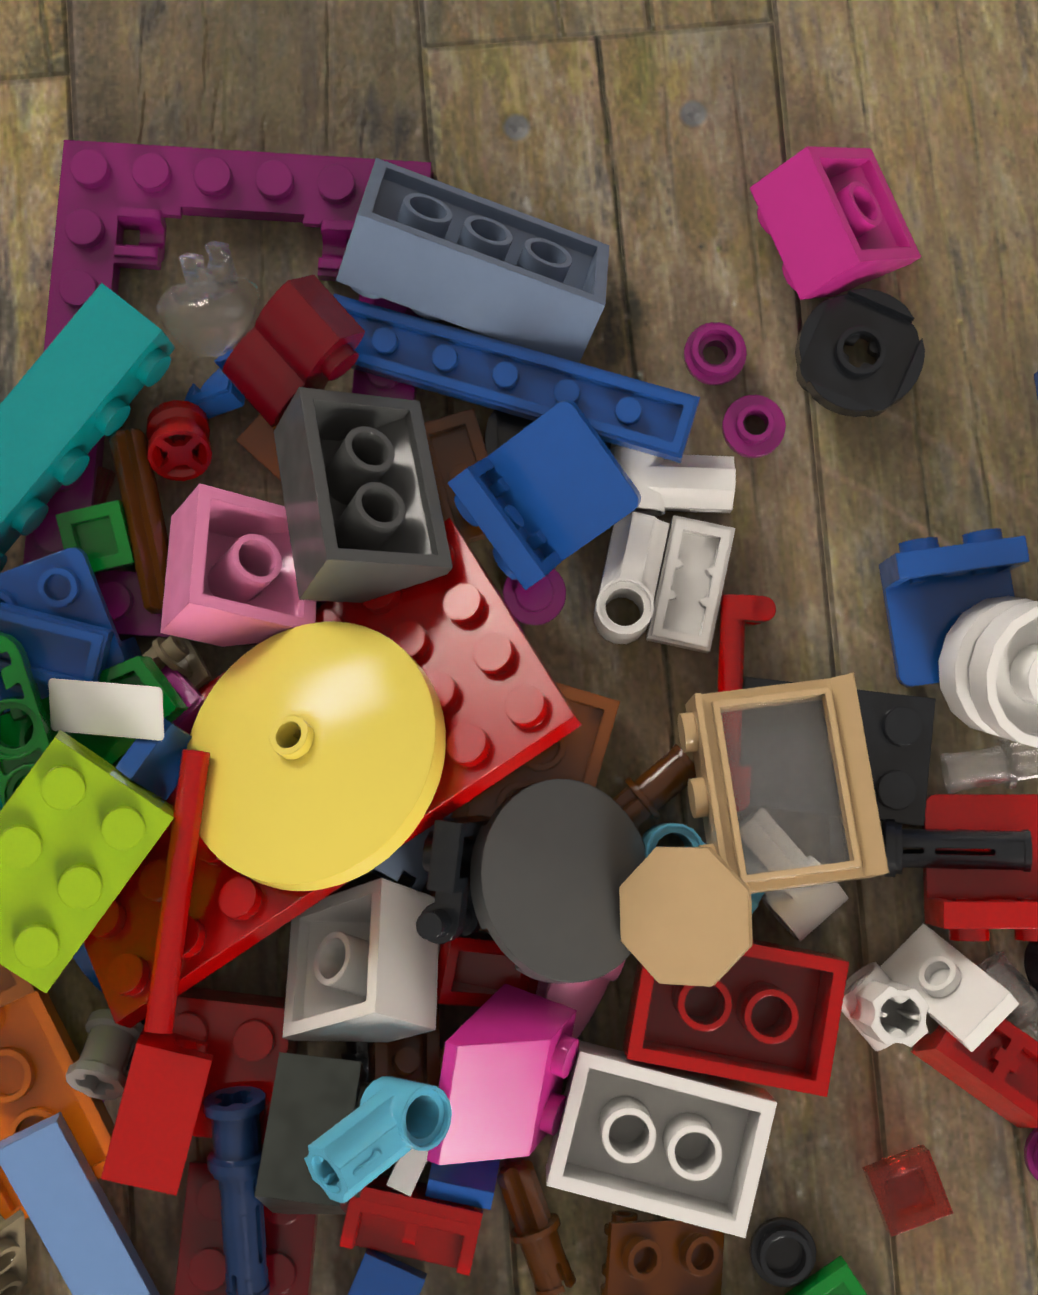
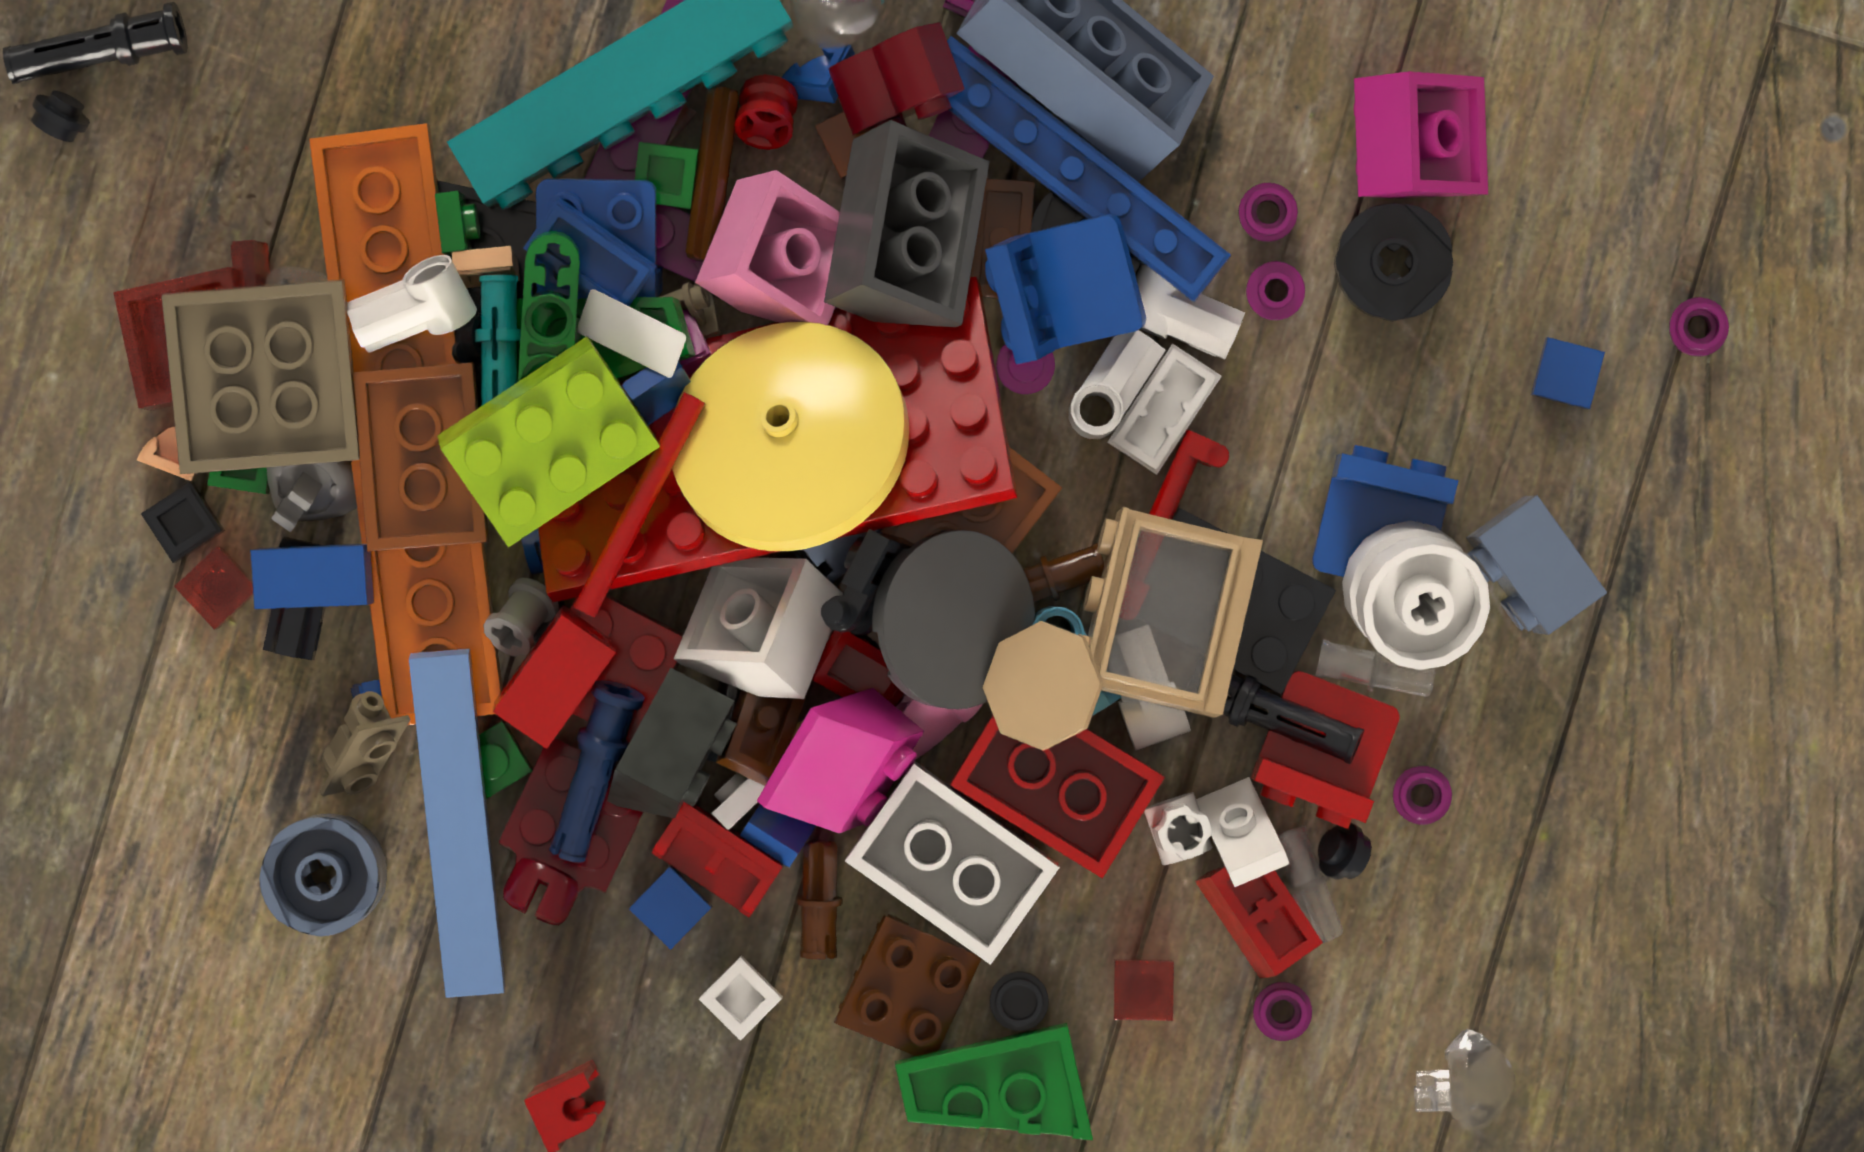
camera: 20 degrees right, 5 degrees up
medium azure piece [304,1076,452,1203] -> none
none -> green plate [479,720,533,799]

